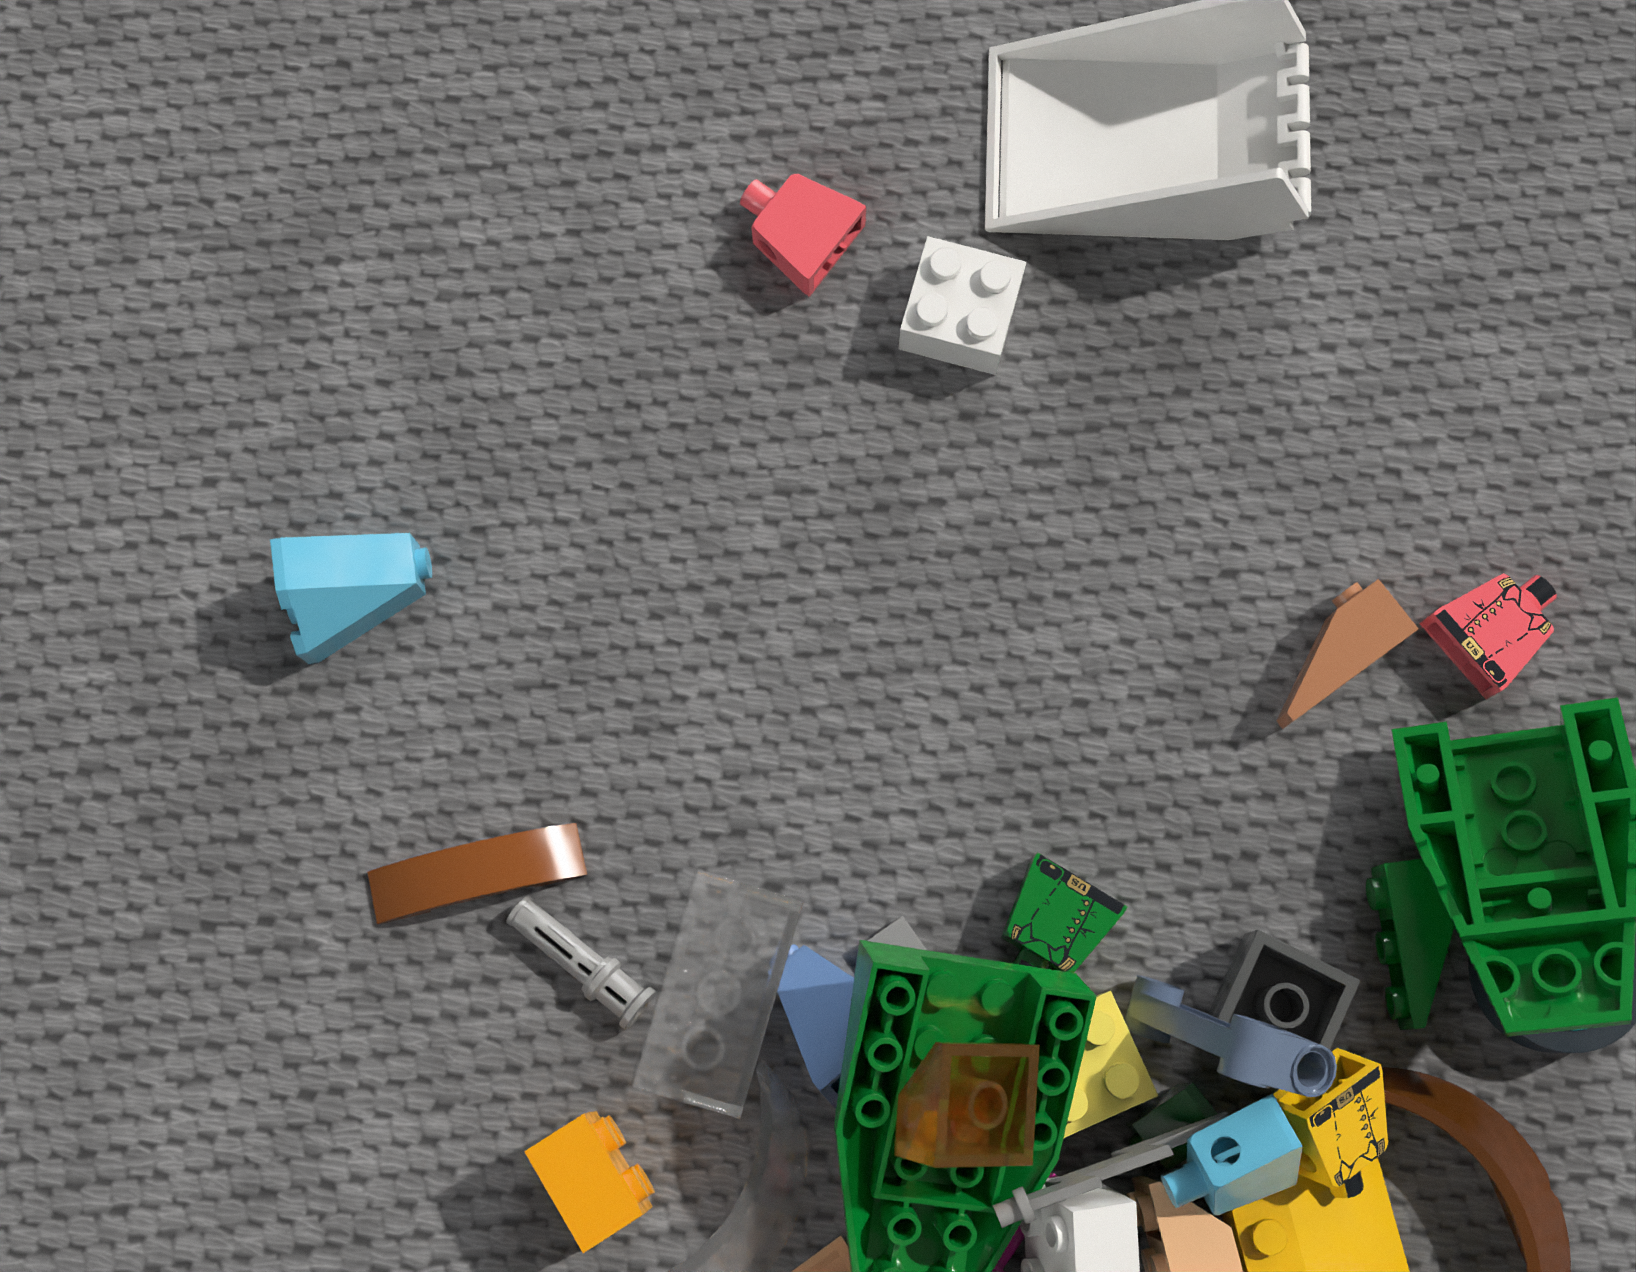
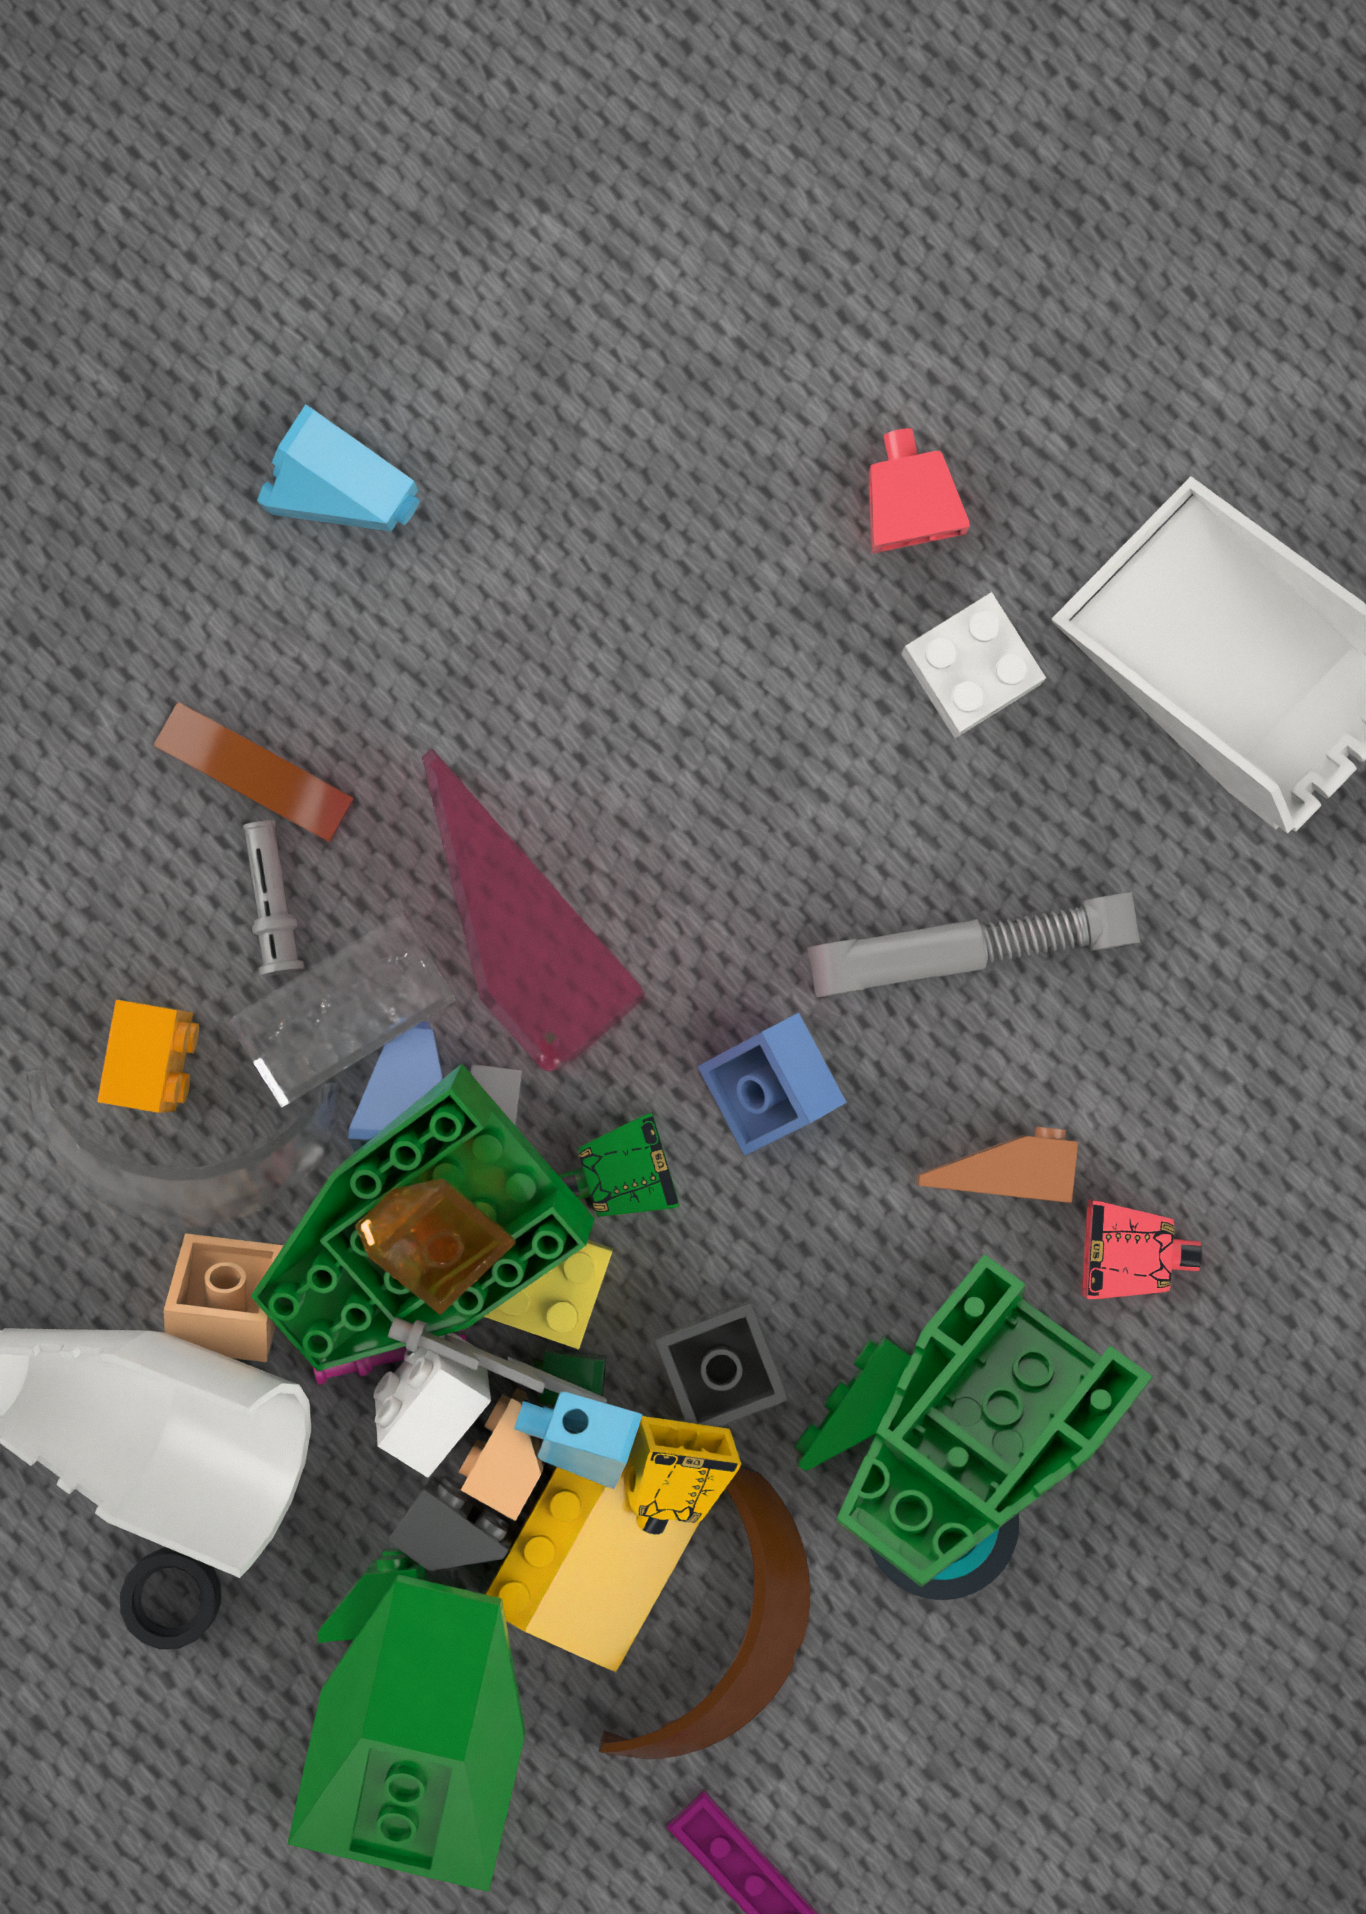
camera: 45 degrees right, 10 degrees up
sand blue piece [1124,975,1337,1097] -> none
none -> clear pink windscreen [422,749,645,1071]
none -> medium blue slope [697,1013,847,1156]
none -> light grey piece [807,892,1141,998]

